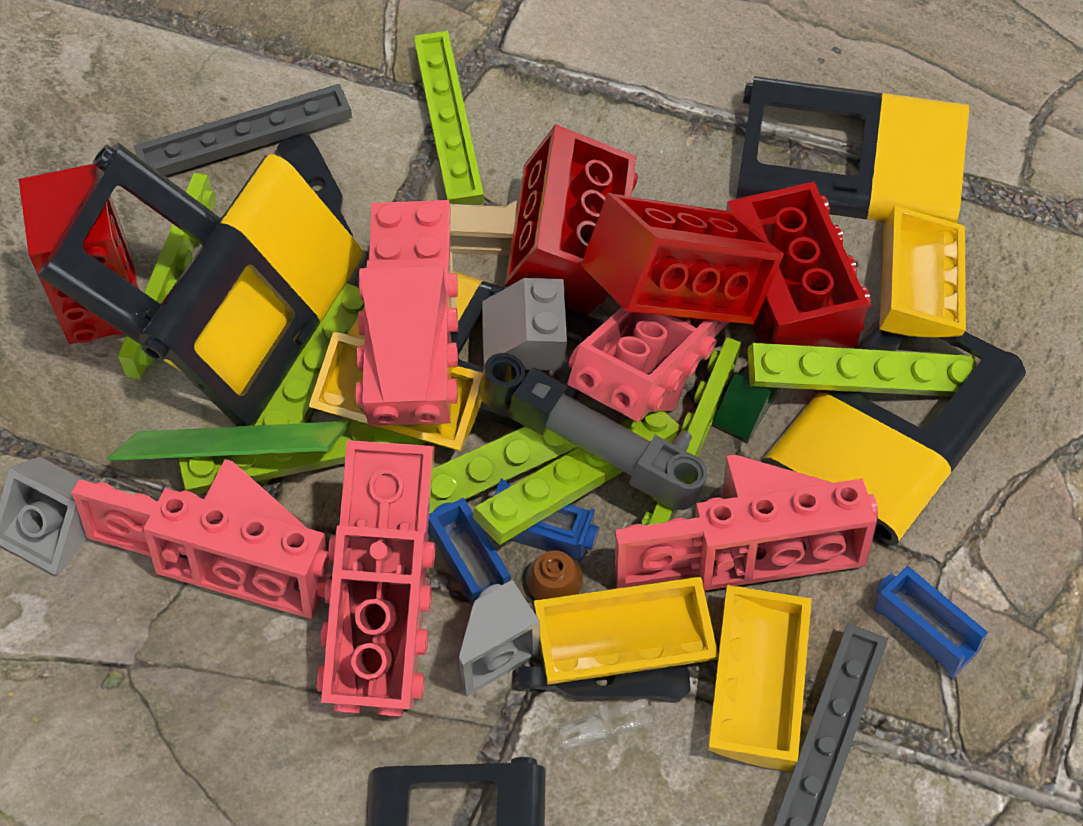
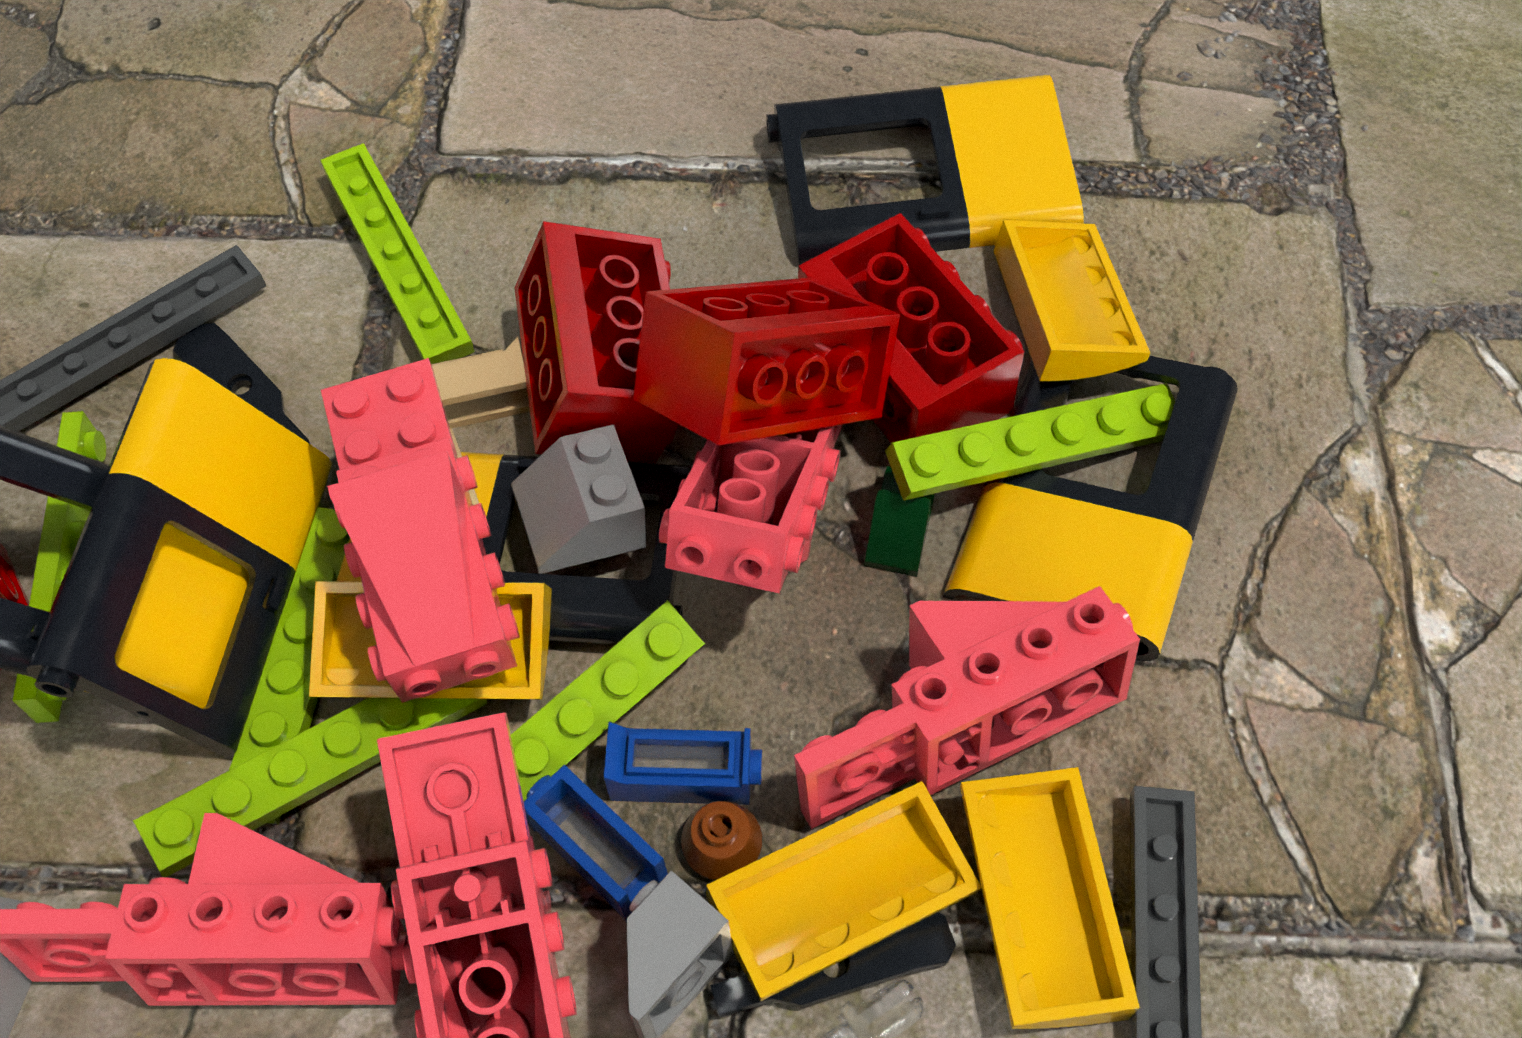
camera: 15 degrees left, 0 degrees up
bright green window [107,421,350,461] -> none
lime plate [473,411,682,545] -> none
dark grey piece [479,353,708,510] -> none
lime plate [641,337,741,526] -> none
blue window [874,566,988,679] -> none

